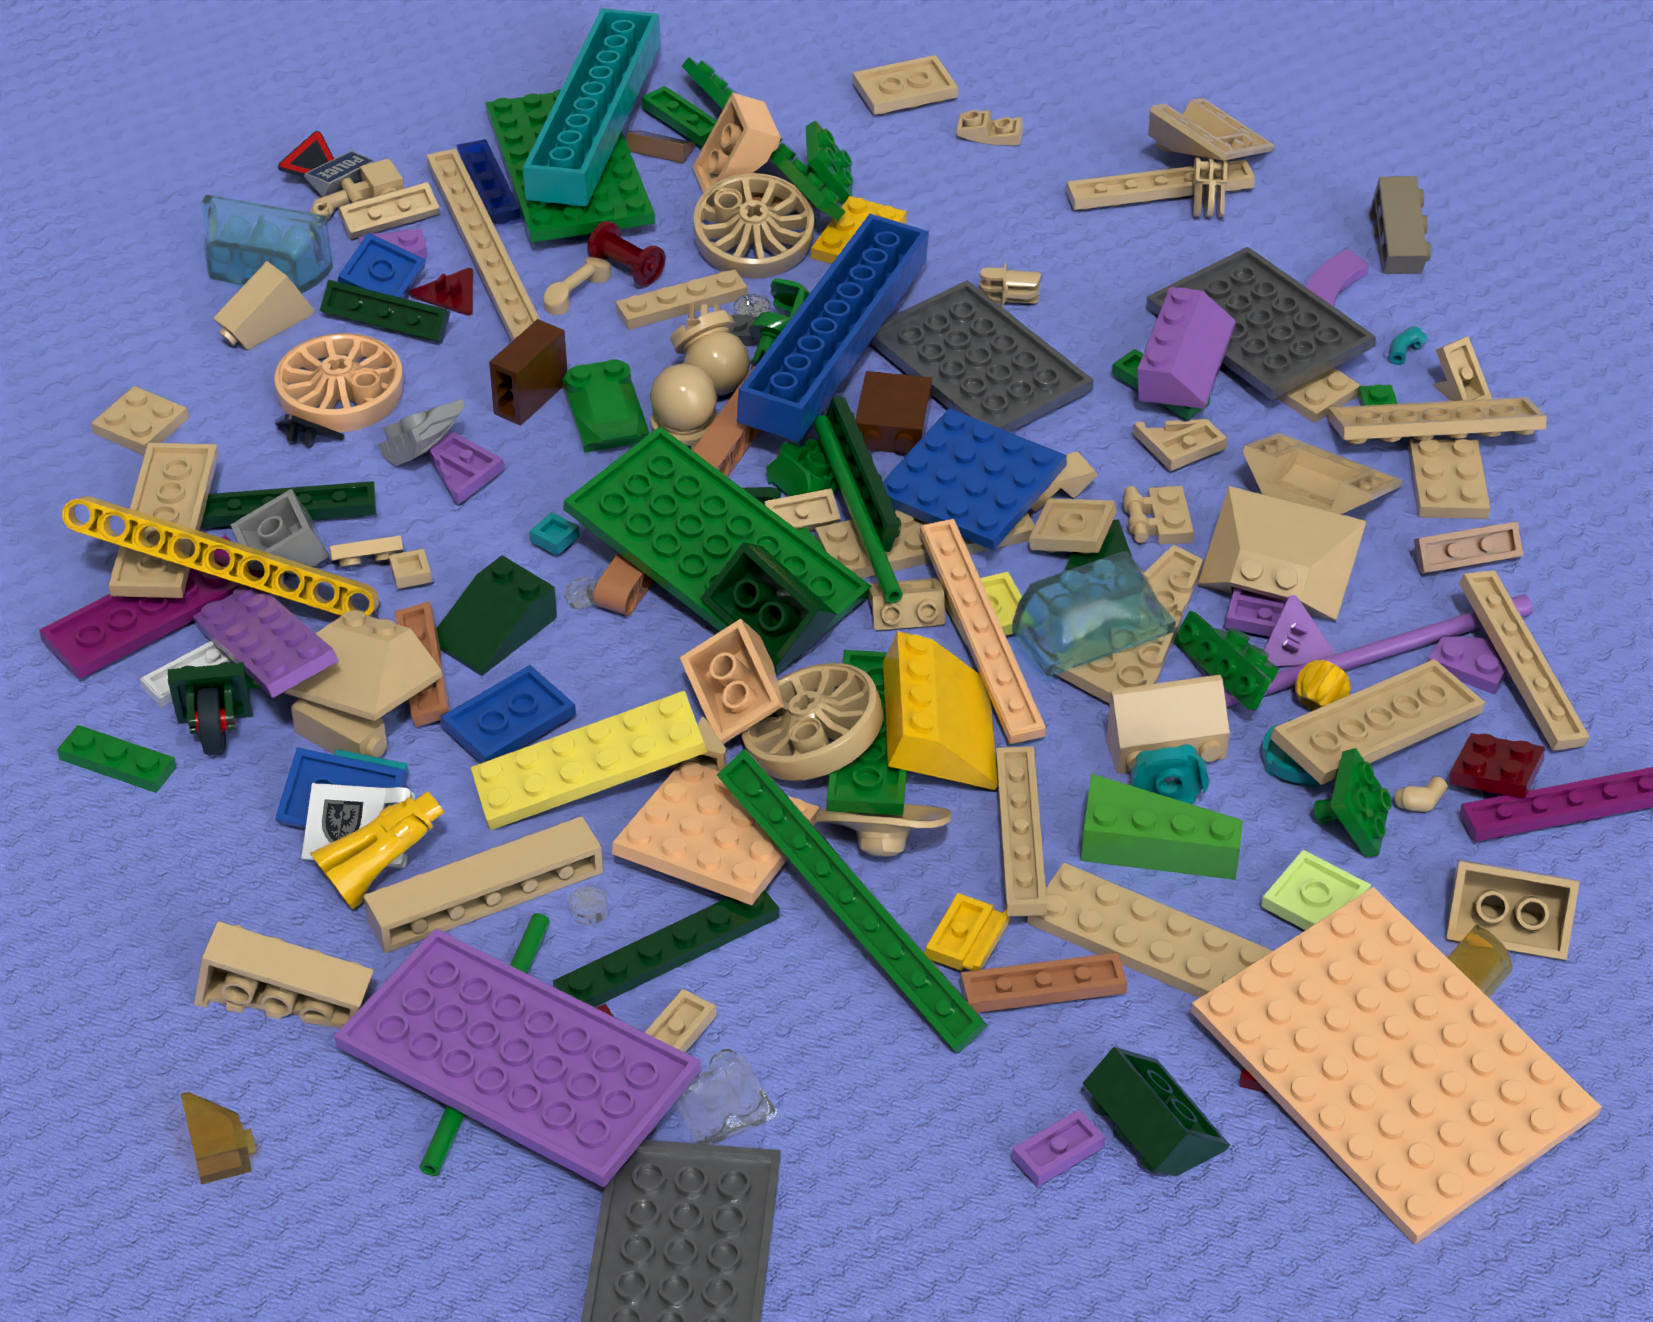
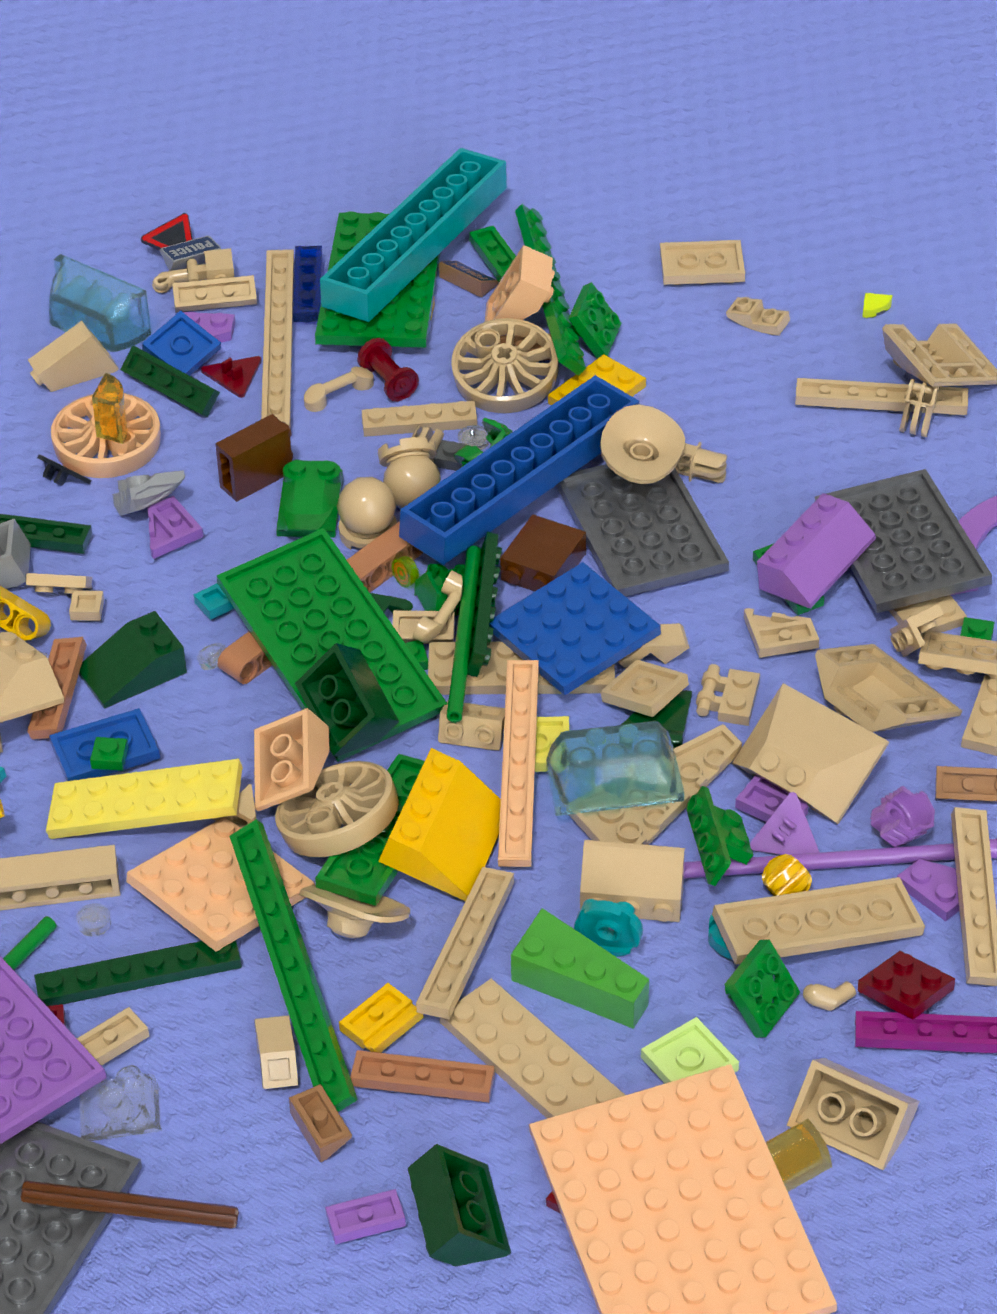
camera: 20 degrees right, 0 degrees up
none -> reddish brown axle [21,1181,239,1228]
none -> green plate [90,737,129,771]
none -> clear yellow brick [92,373,128,444]
none -> tan slope [254,1016,298,1089]
none -> medium nougat slope [289,1084,352,1162]
none -> clear neon green tile [392,556,419,587]
none -> tan bar [413,570,463,643]
none -> tan hat [600,404,685,484]
none -> neon yellow tile [863,293,893,318]
none -> medium lavender hair [870,786,935,847]
none -> tan bracket [890,603,944,657]

